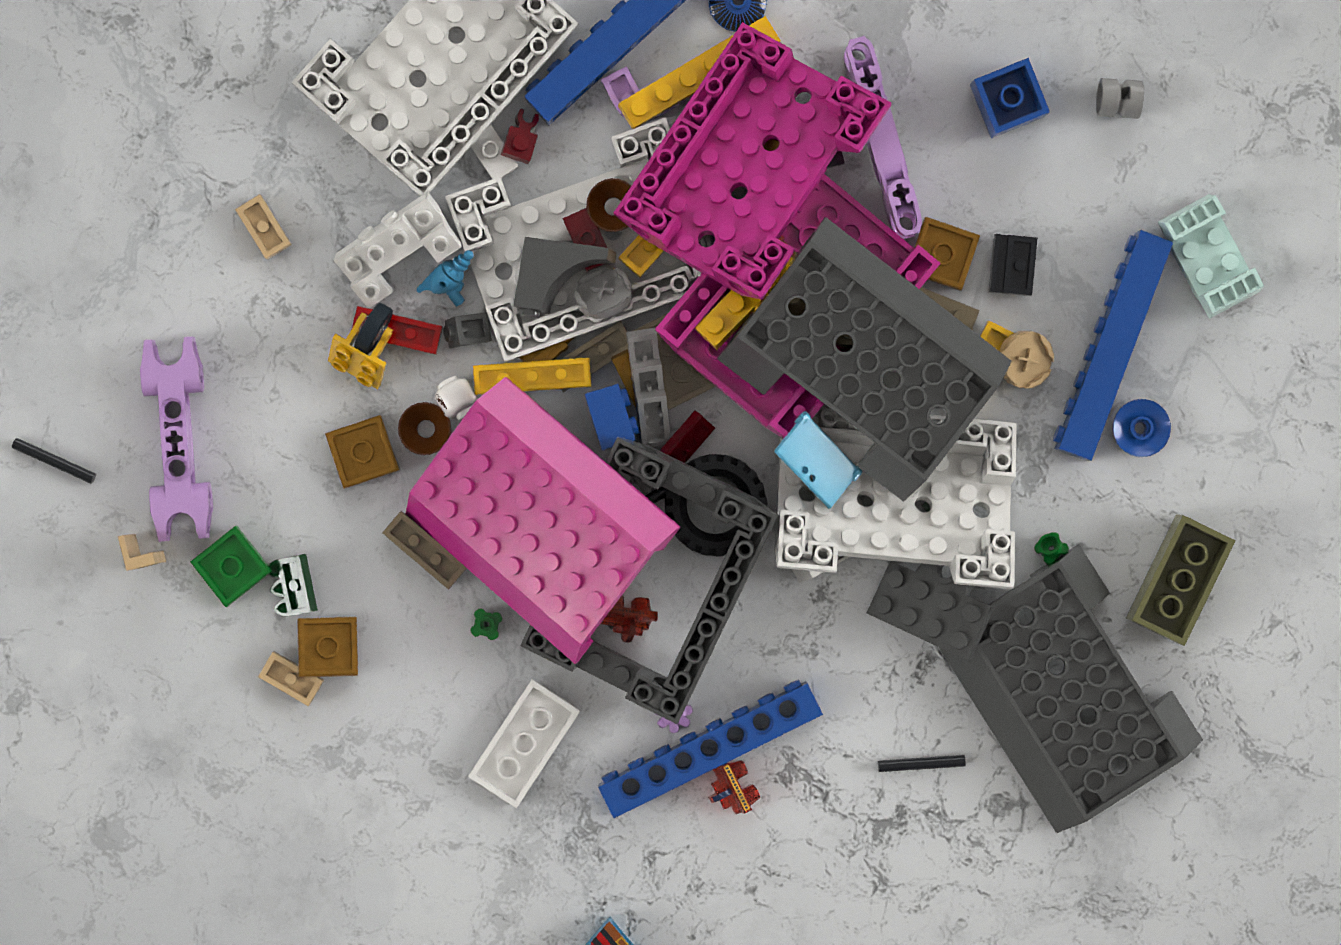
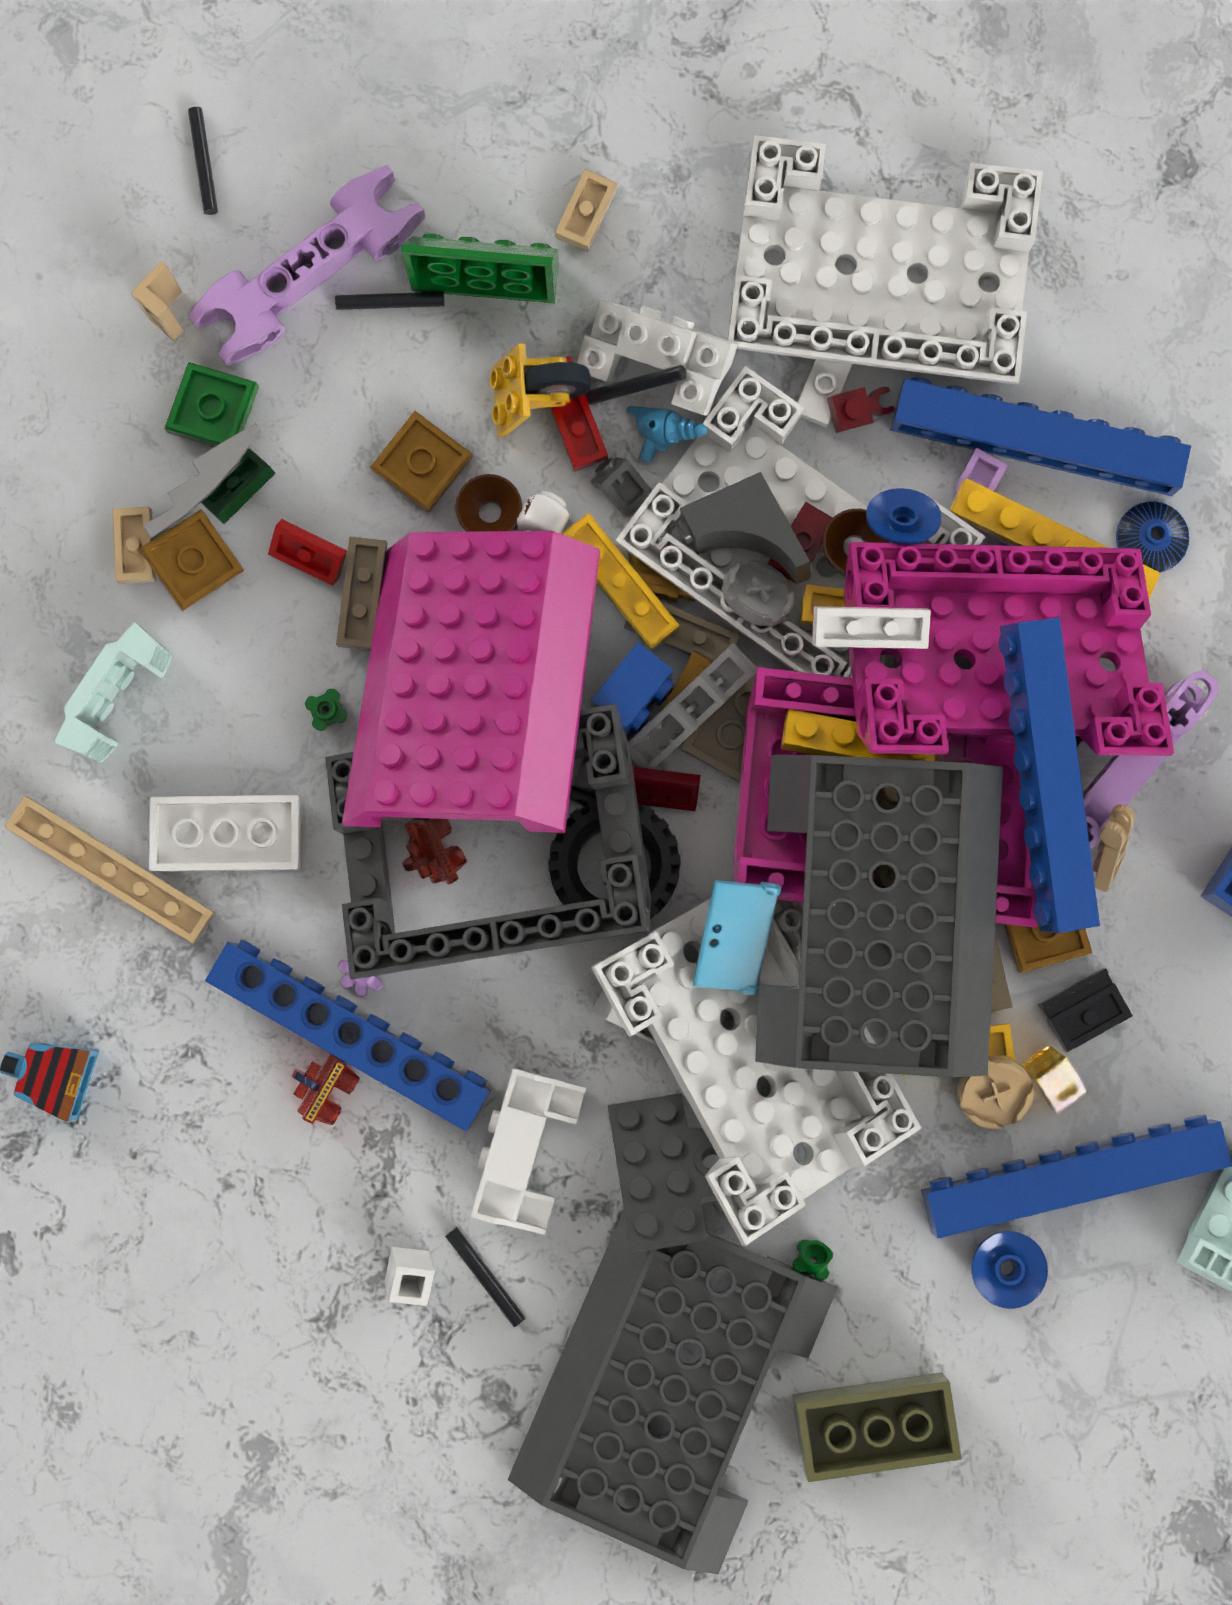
camera: 55 degrees right, 5 degrees down
none -> tan plate [4,796,216,944]
none -> light aqua plate [54,622,173,763]
none -> light grey slope [143,423,260,539]
none -> red plate [268,519,347,586]
none -> black bar [335,292,445,310]
none -> white brick [384,1247,435,1306]
none -> green slope [401,233,559,304]
none -> white bracket [470,1068,587,1235]
none -> black bar [585,365,686,405]
none -> white plate [812,606,931,649]
none -> blue dish [866,488,942,545]
none -> blue brick [999,617,1100,933]
none -> clear yellow bracket [1022,1046,1087,1113]
none -> tan hinge [1092,804,1136,892]

